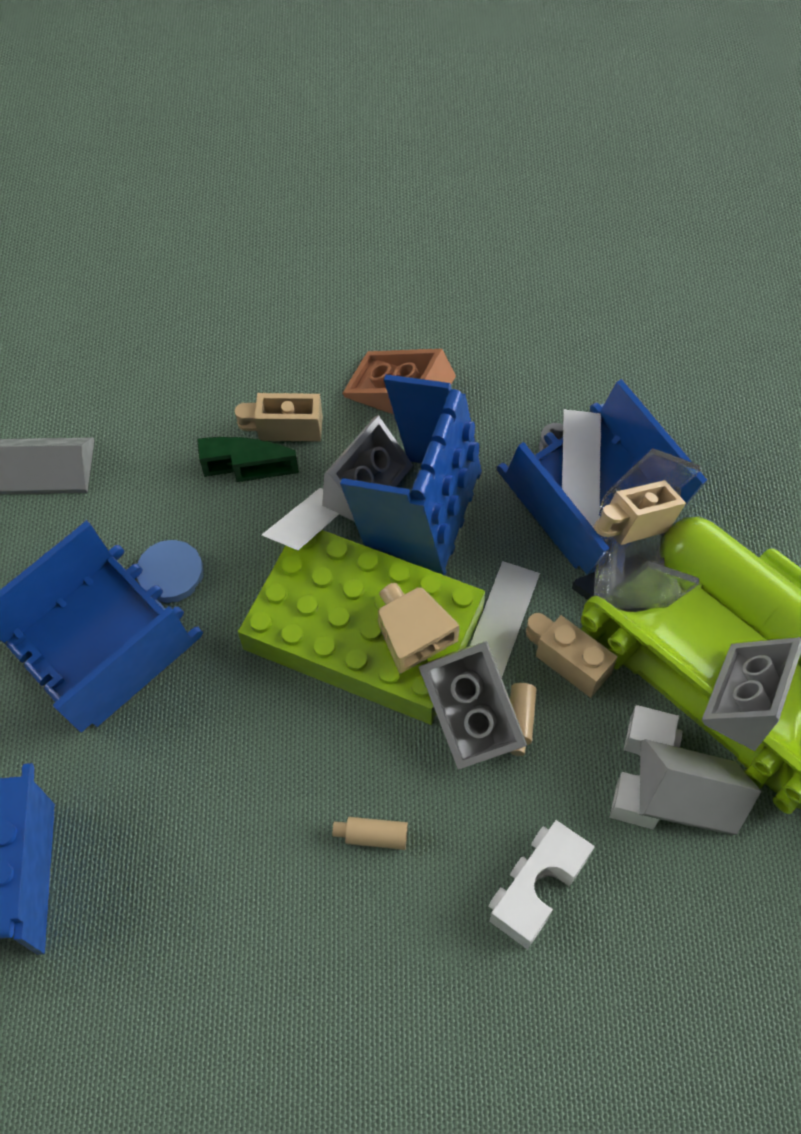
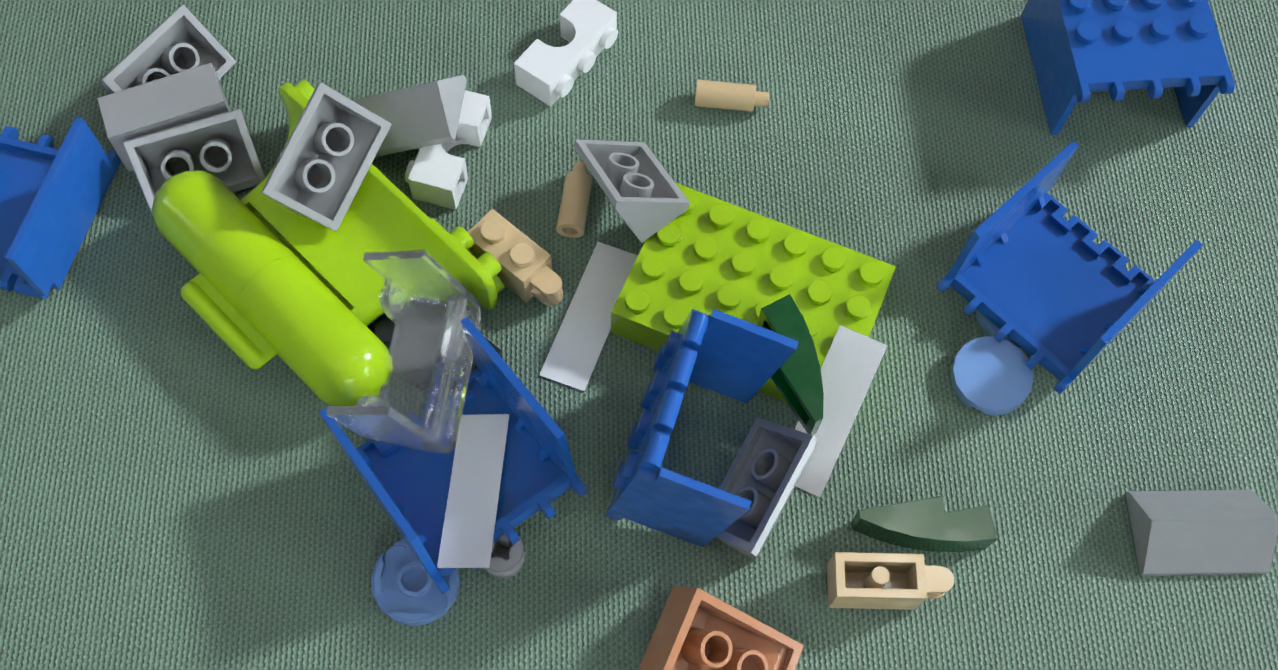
camera: 175 degrees right, 5 degrees up
tan torso [378,583,459,674] -> none
tan brick [594,480,686,545] -> none
none -> dark green slope [757,294,824,435]

